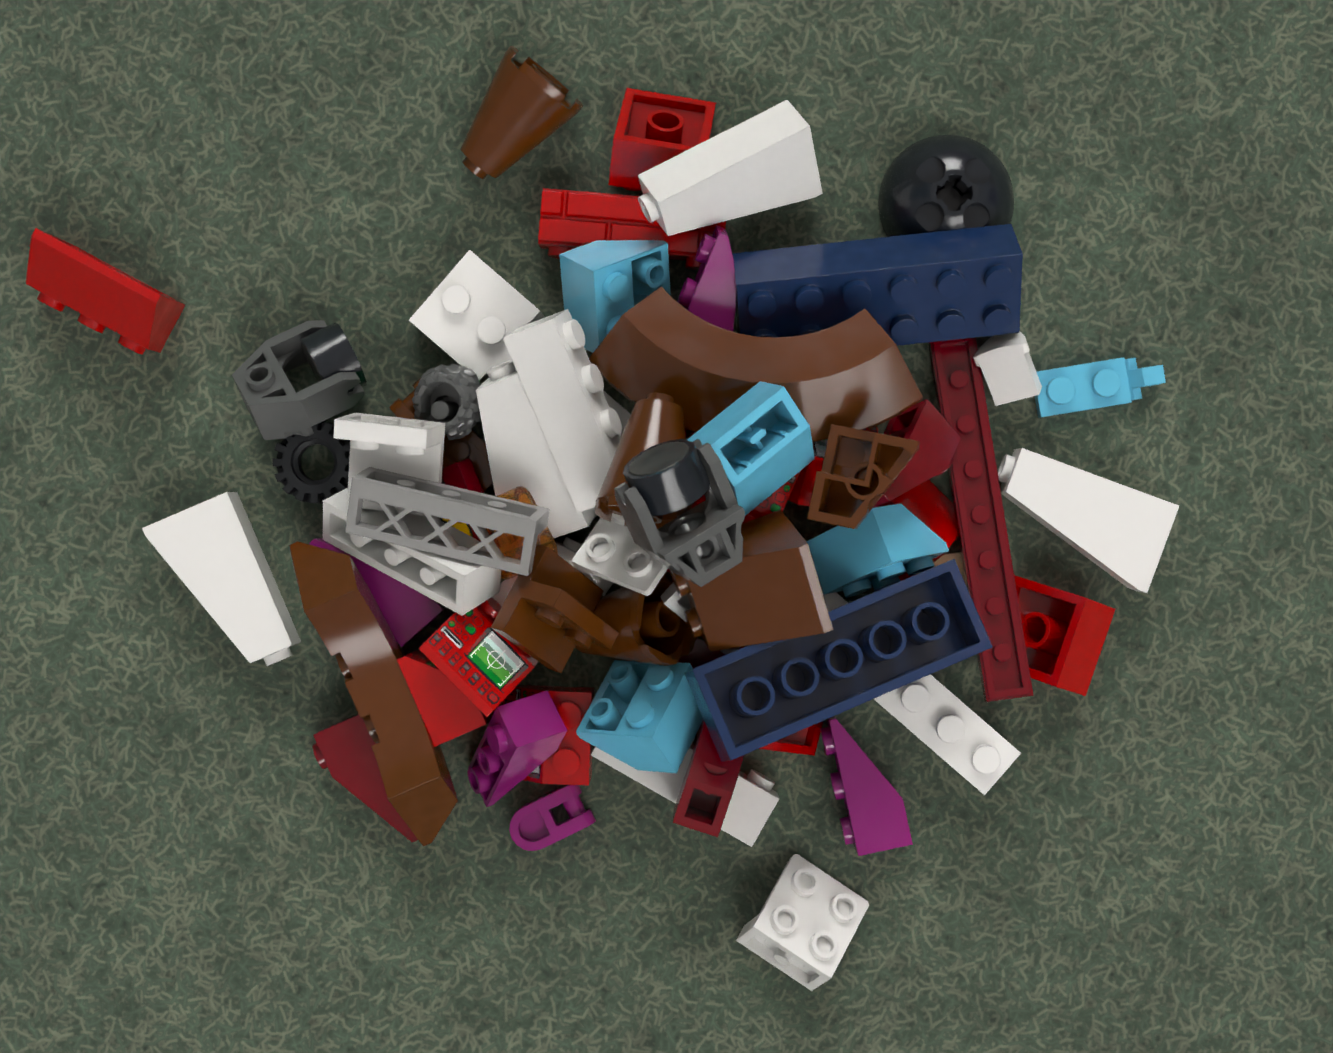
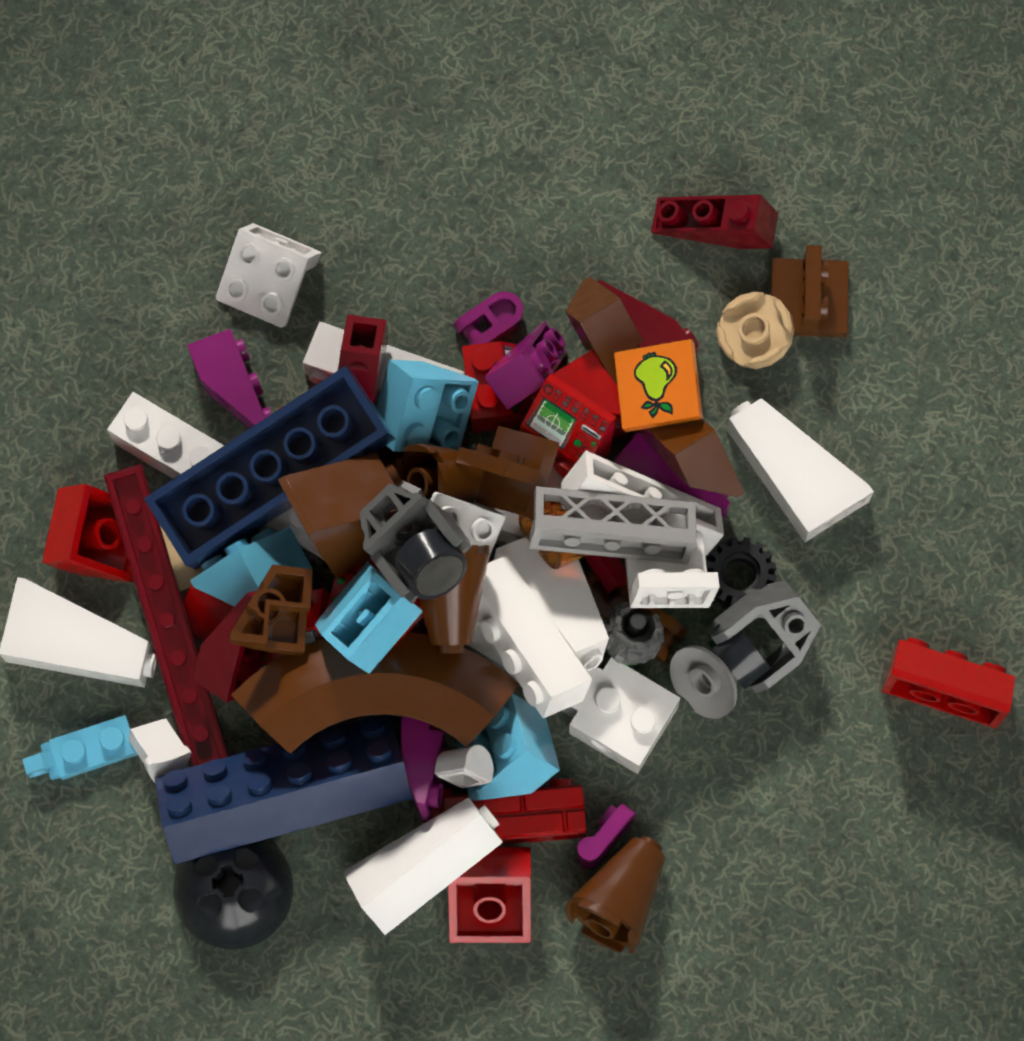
camera: 170 degrees right, 15 degrees down
none -> white brick [434,745,494,788]
none -> magenta plate [577,804,637,870]
none -> orange tile [614,339,703,432]
none -> dark red slope [651,194,779,249]
none -> light grey dish [670,645,737,719]
none -> tan tile [716,291,795,369]
none -> reddish brown bracket [770,245,849,338]

